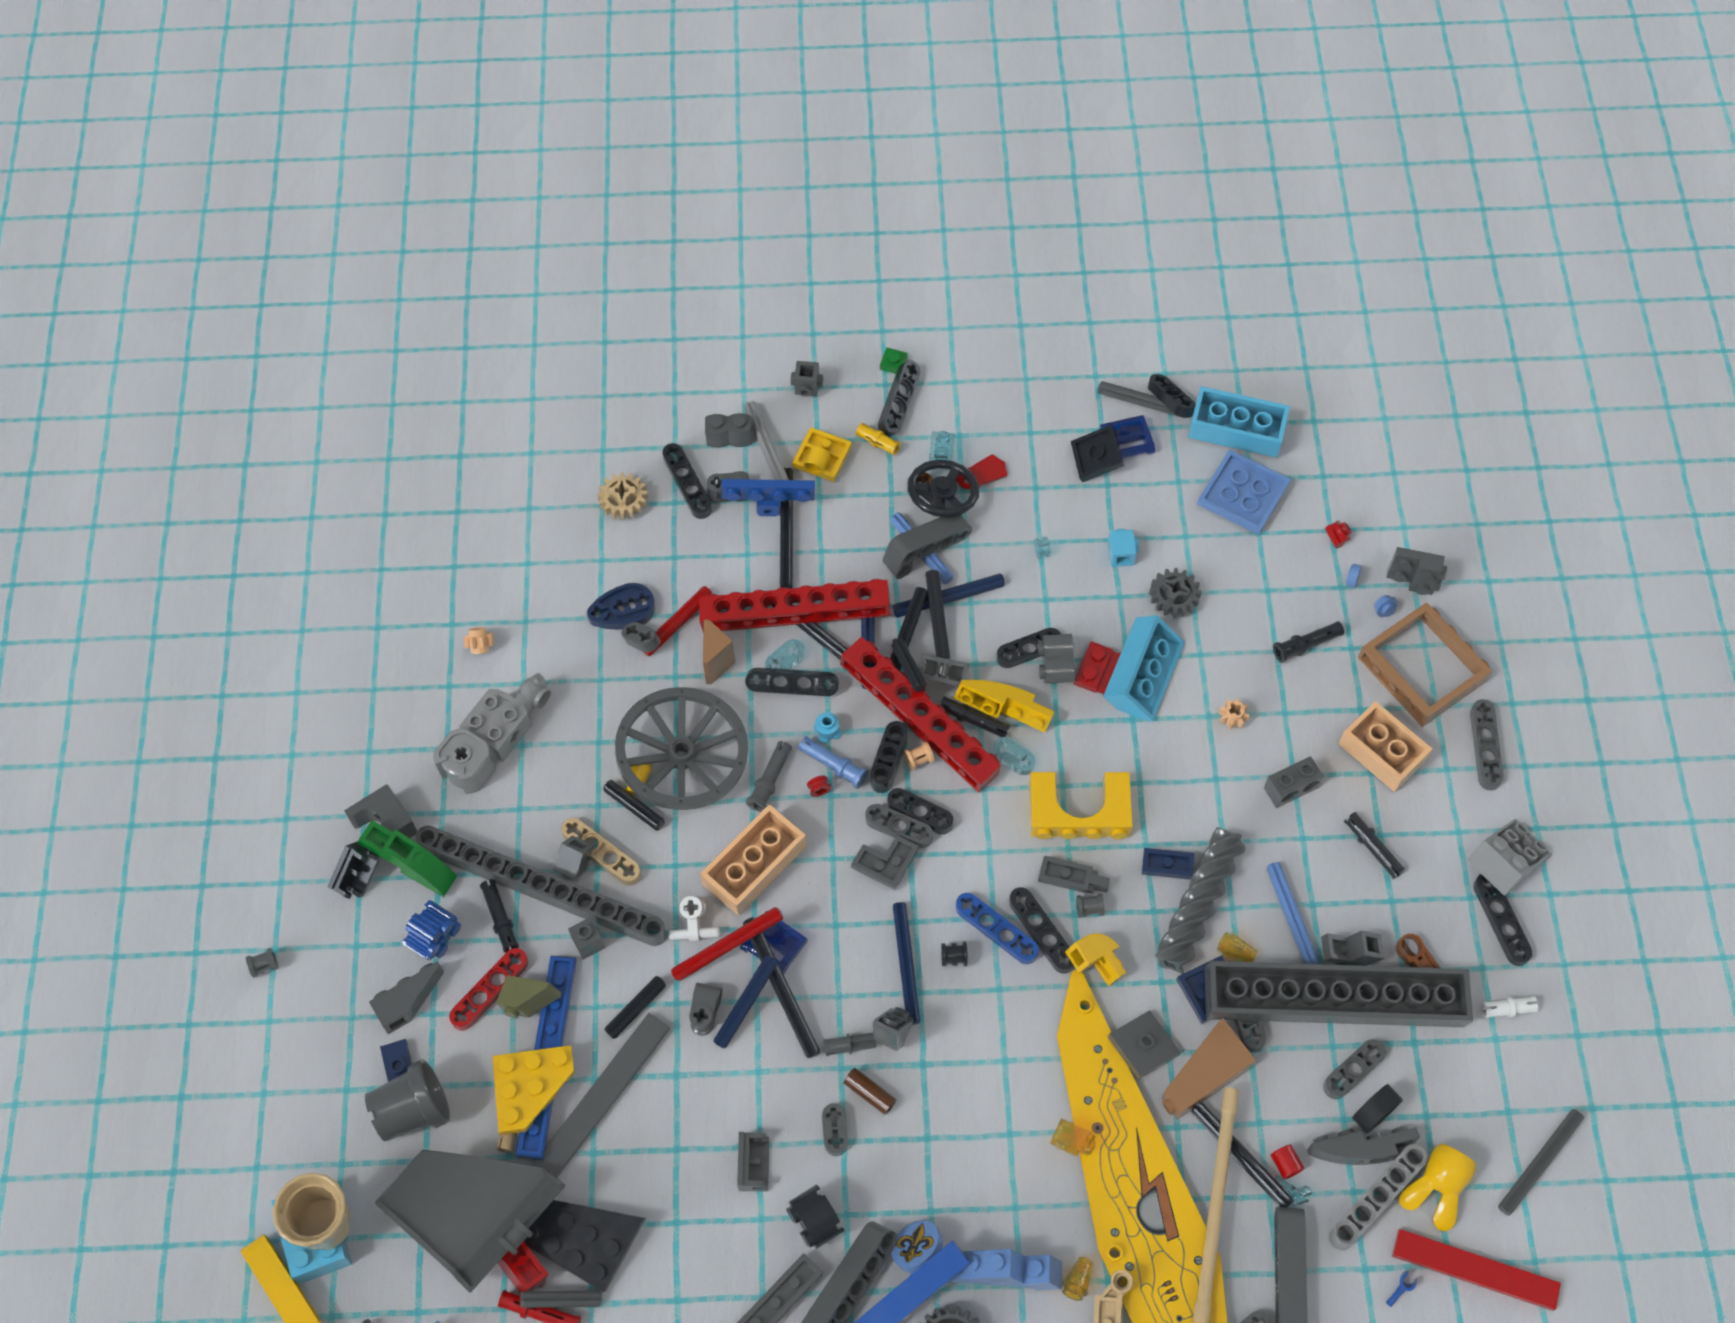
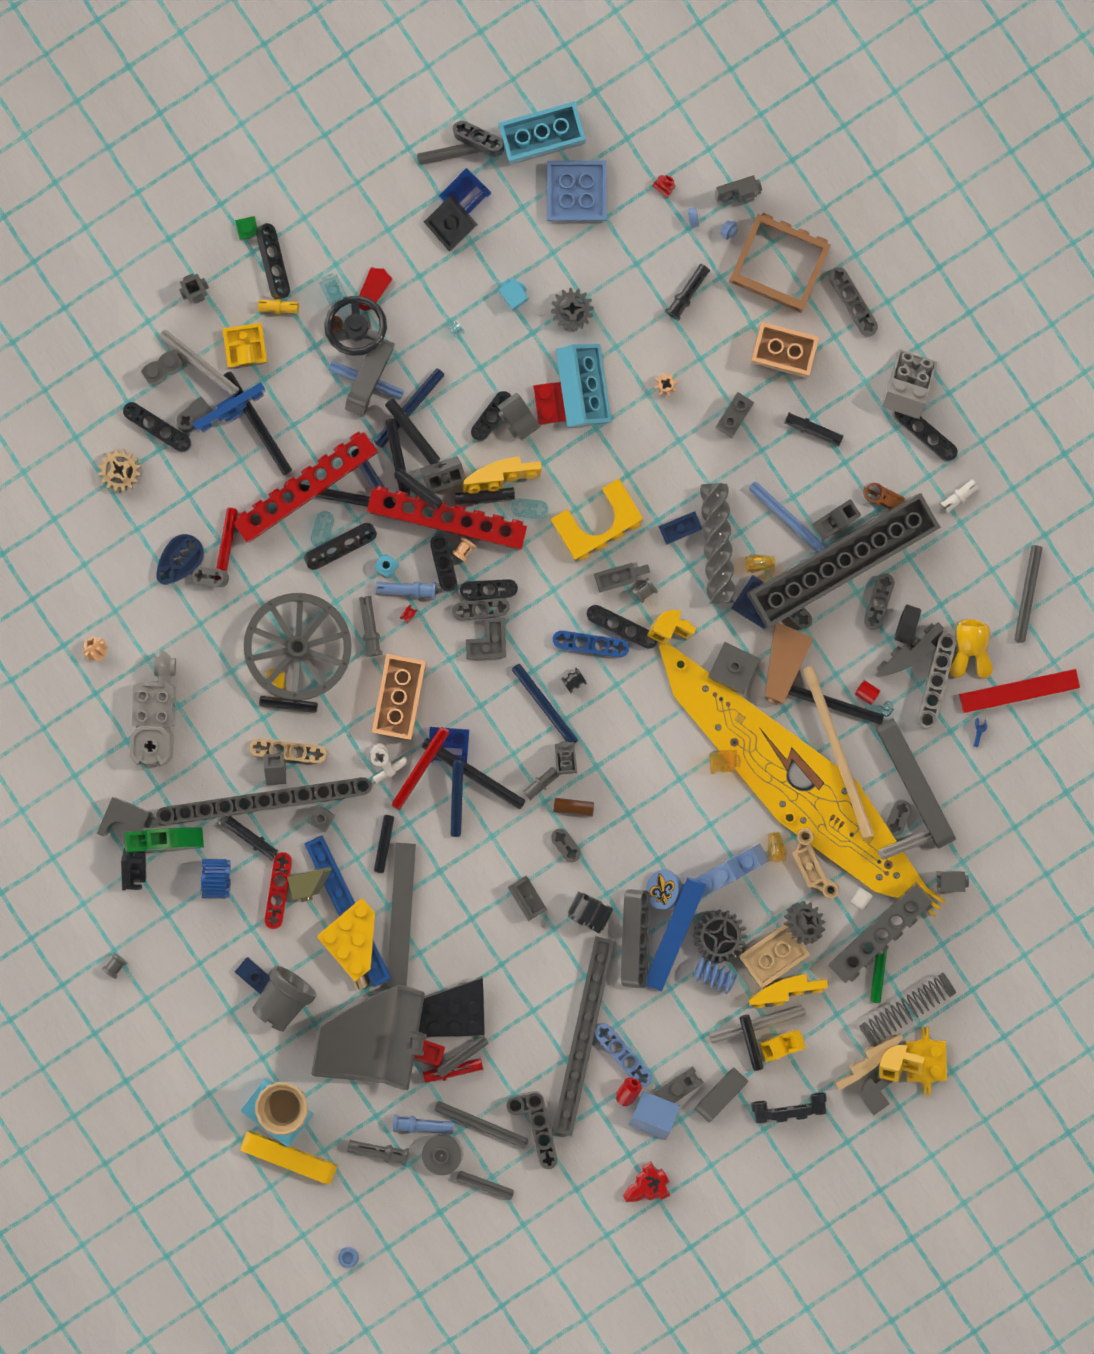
camera: 30 degrees left, 25 degrees up
dark grey slope [369,961,444,1035] -> none
dark grey piece [689,983,722,1036] -> none
medium nougat slope [703,620,736,684] -> none

